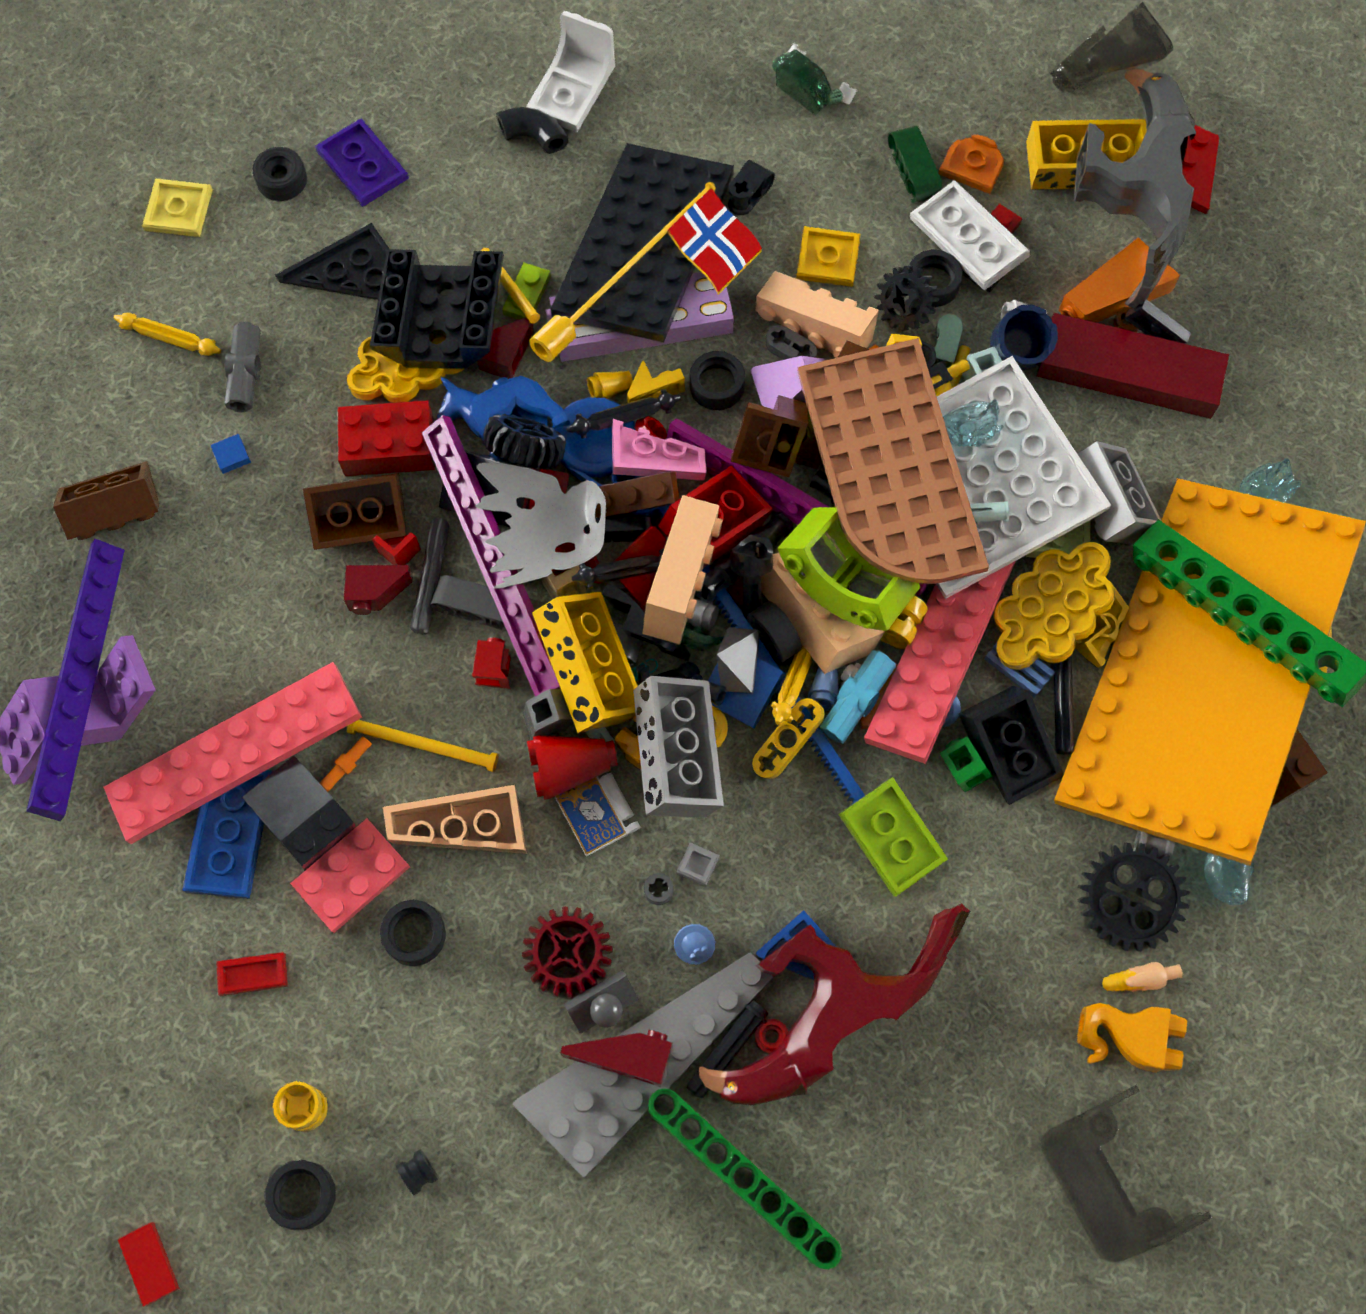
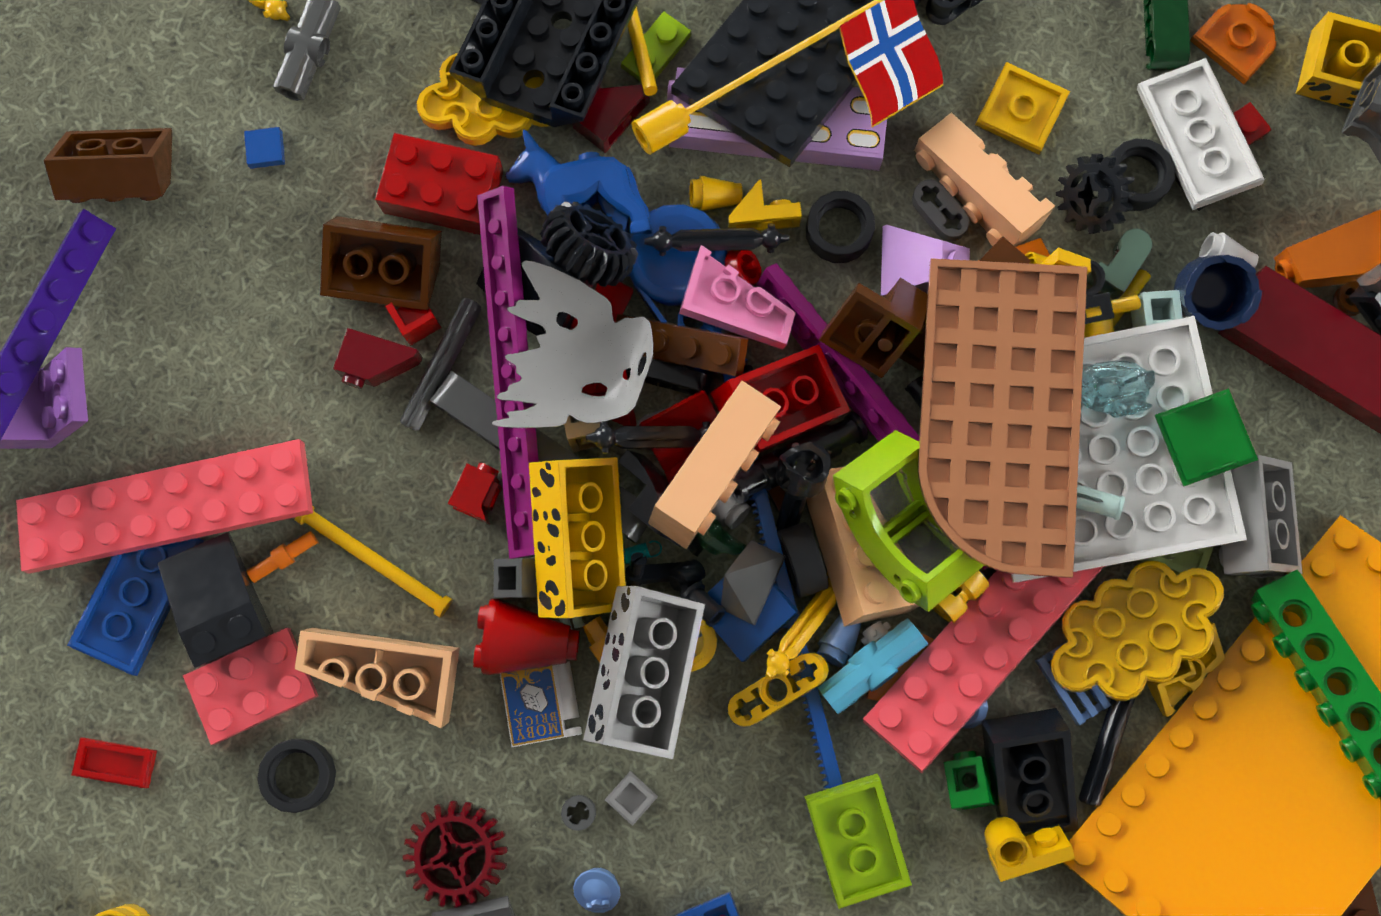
camera: 20 degrees right, 10 degrees up
none -> yellow plate [984,817,1075,882]
none -> green piece [1154,388,1258,487]

